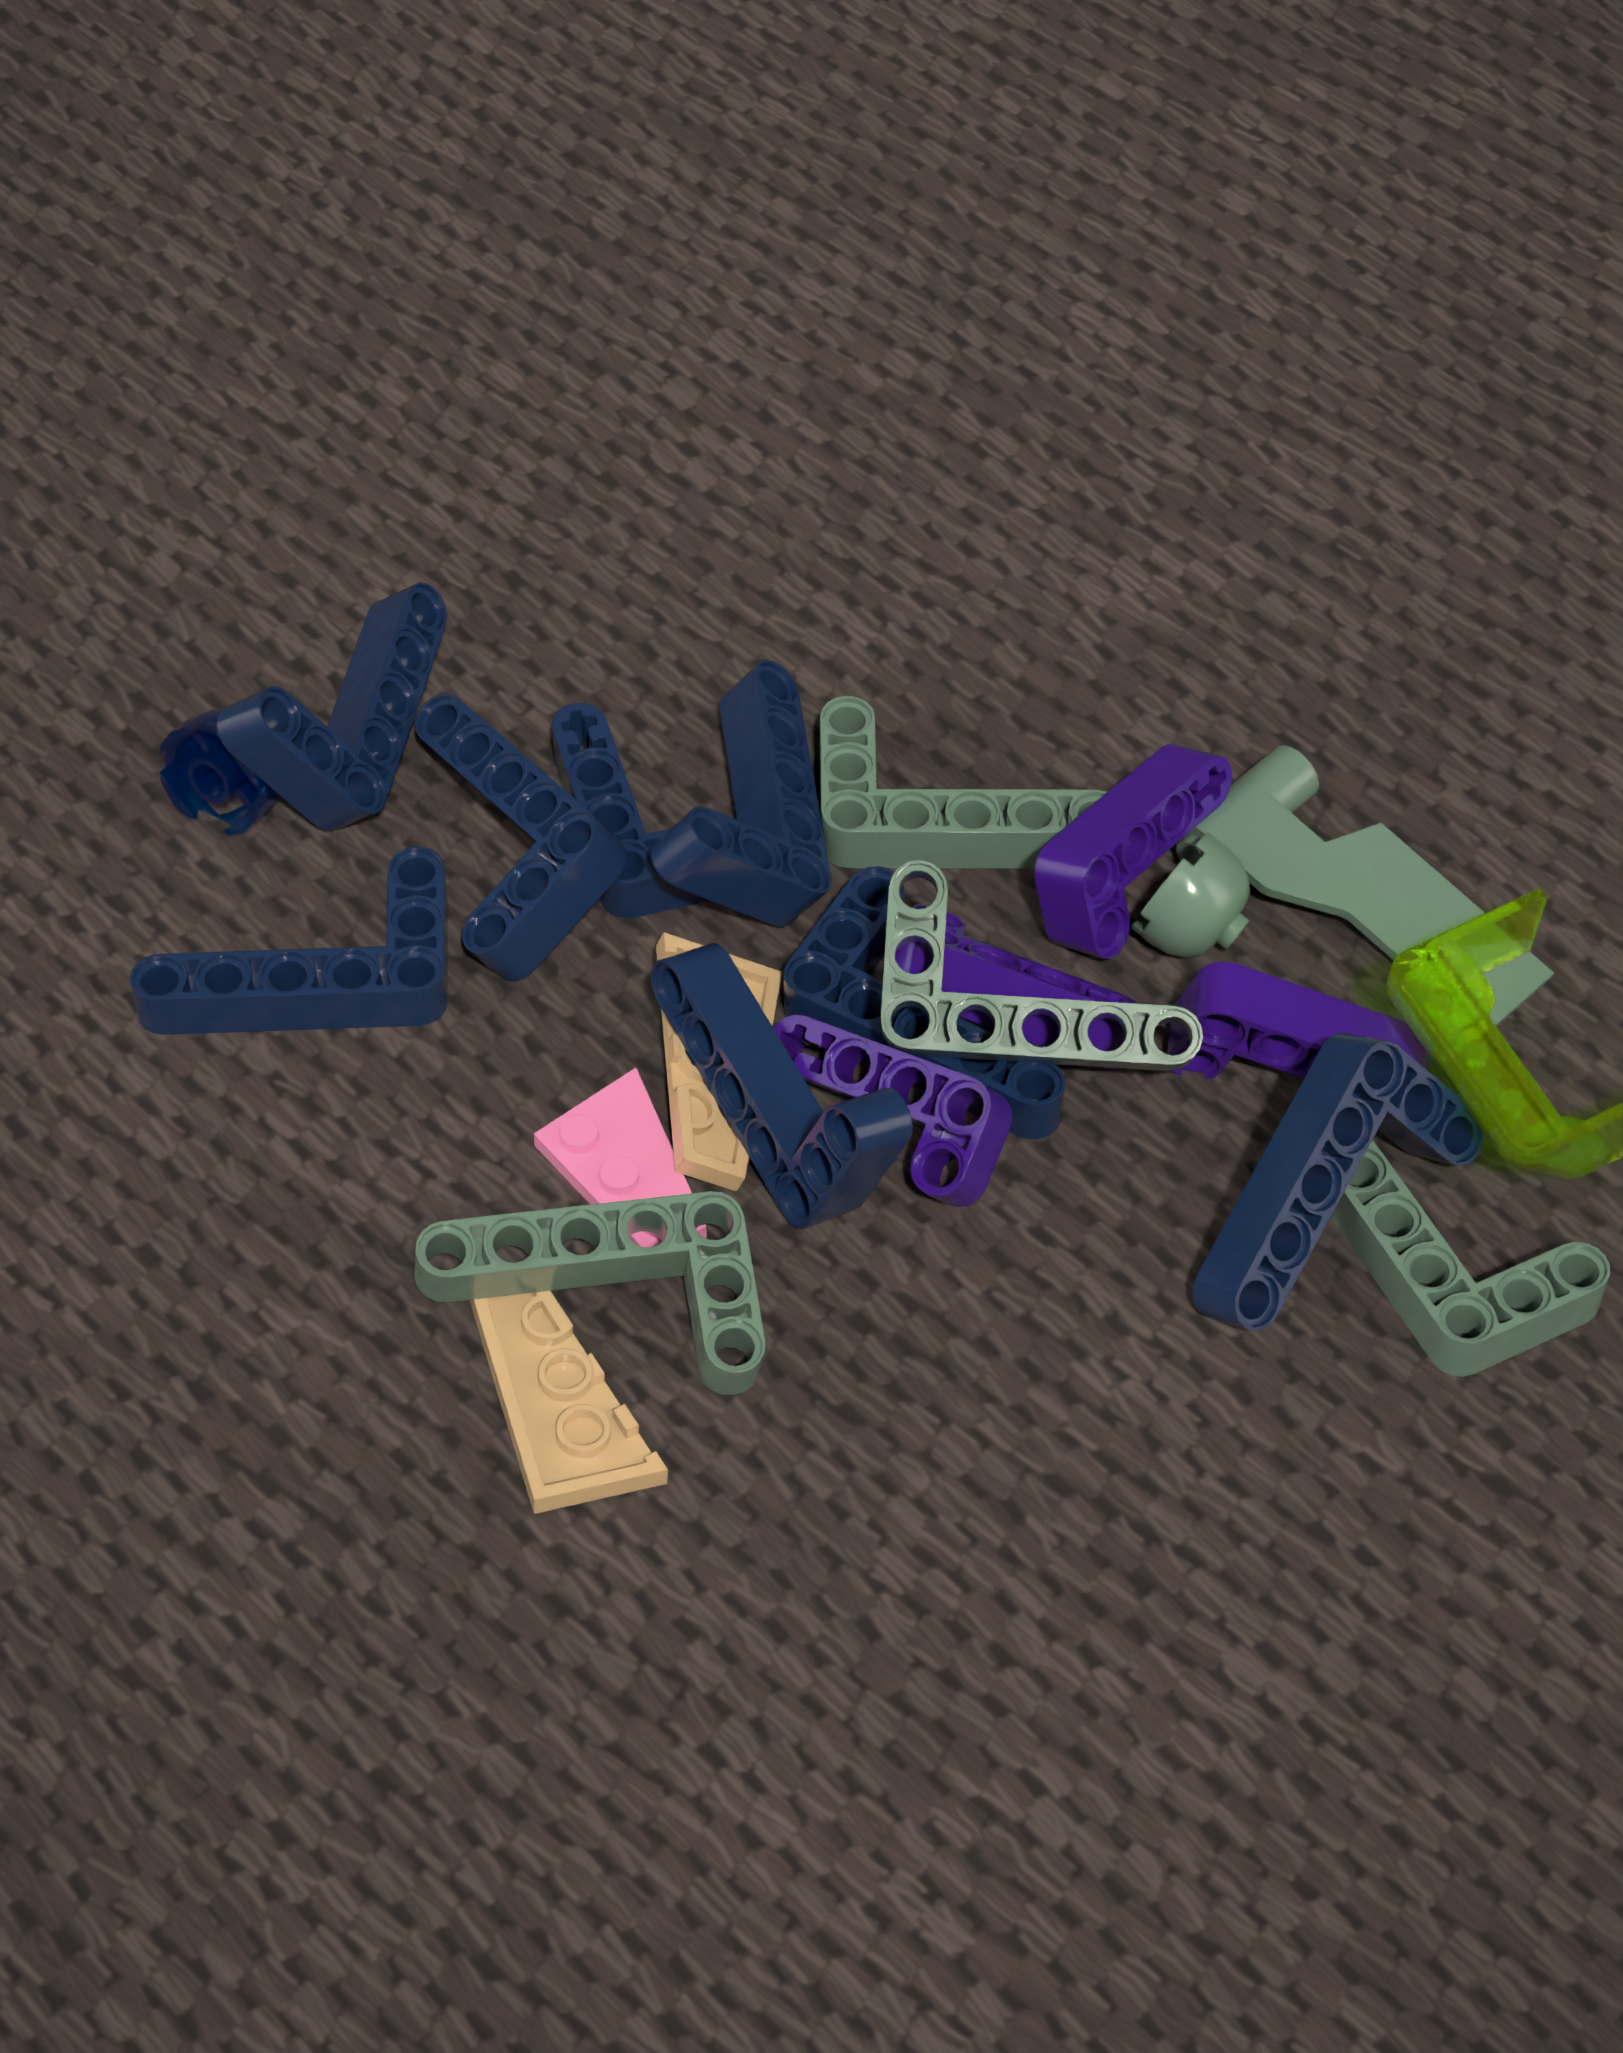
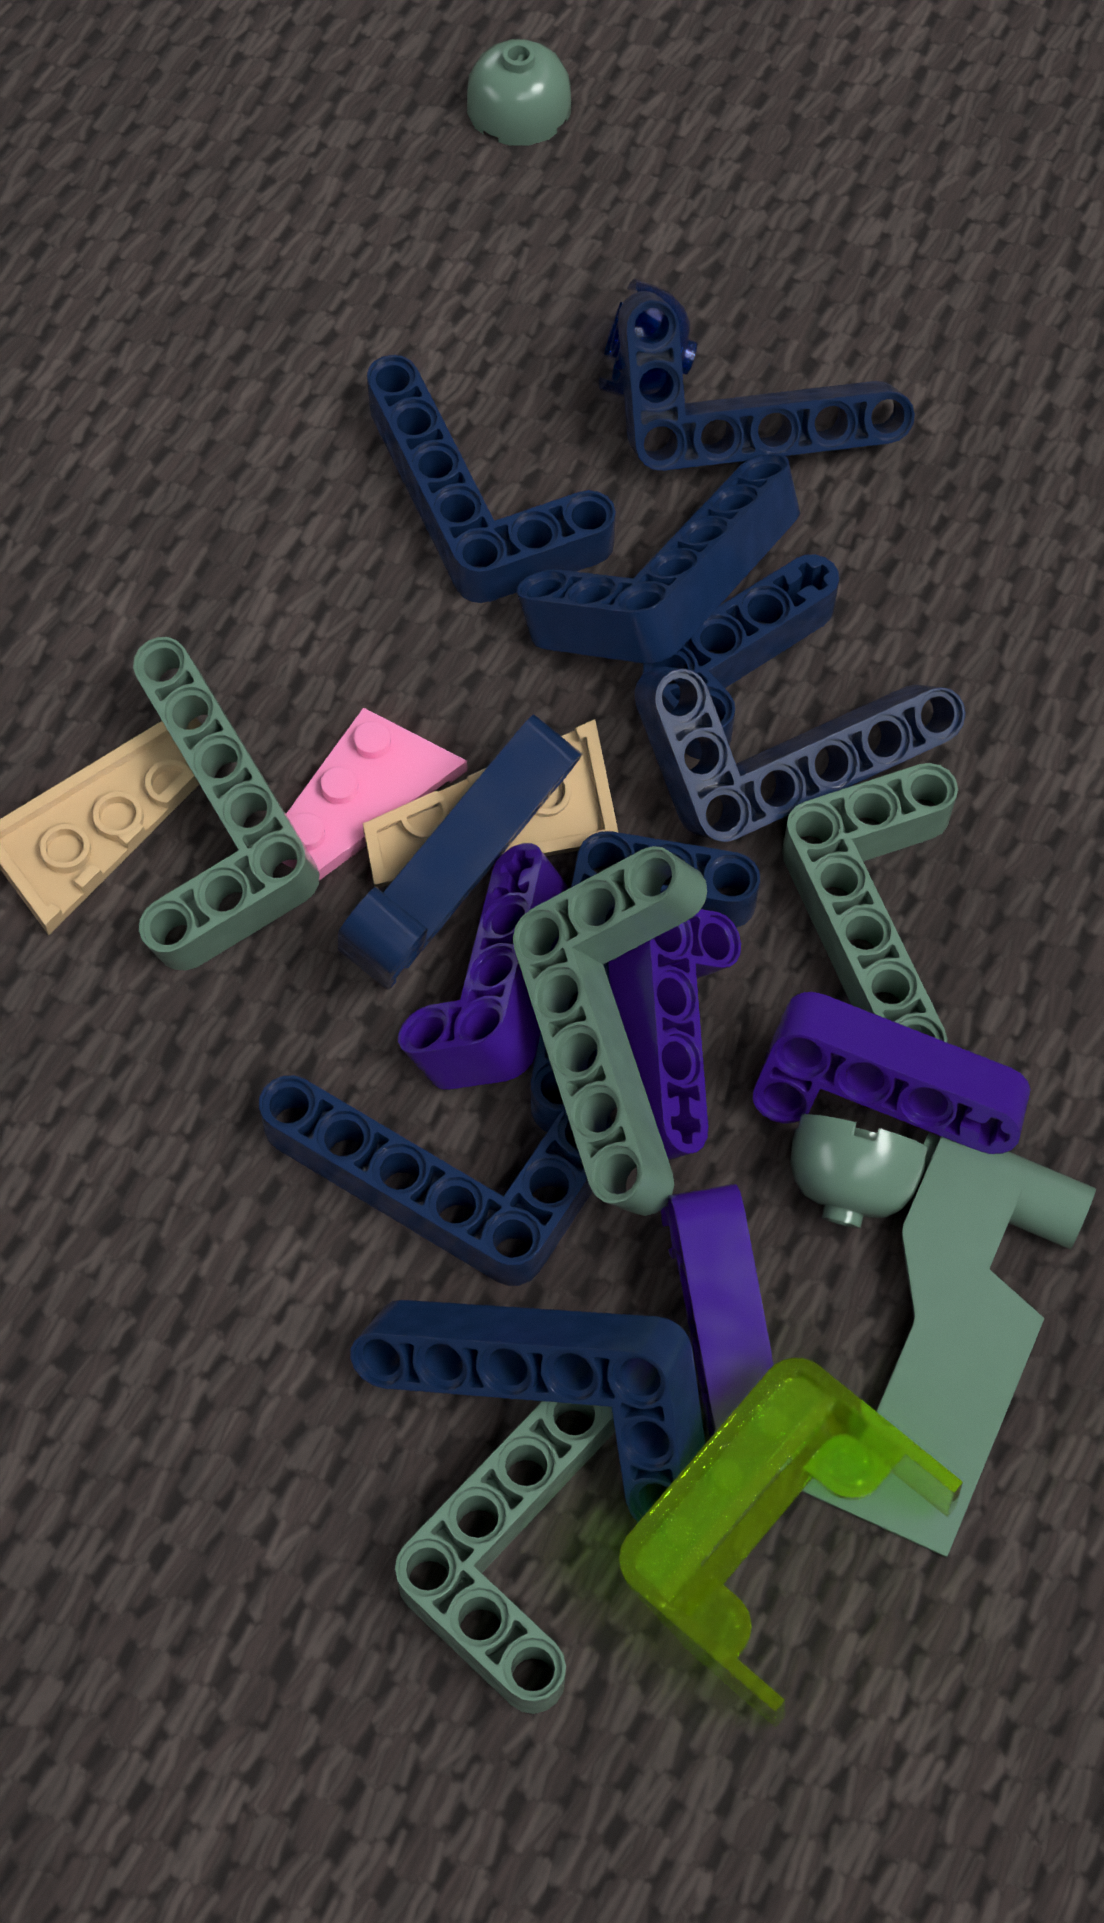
camera: 70 degrees right, 10 degrees up
none -> dark blue beam [259,1075,613,1286]

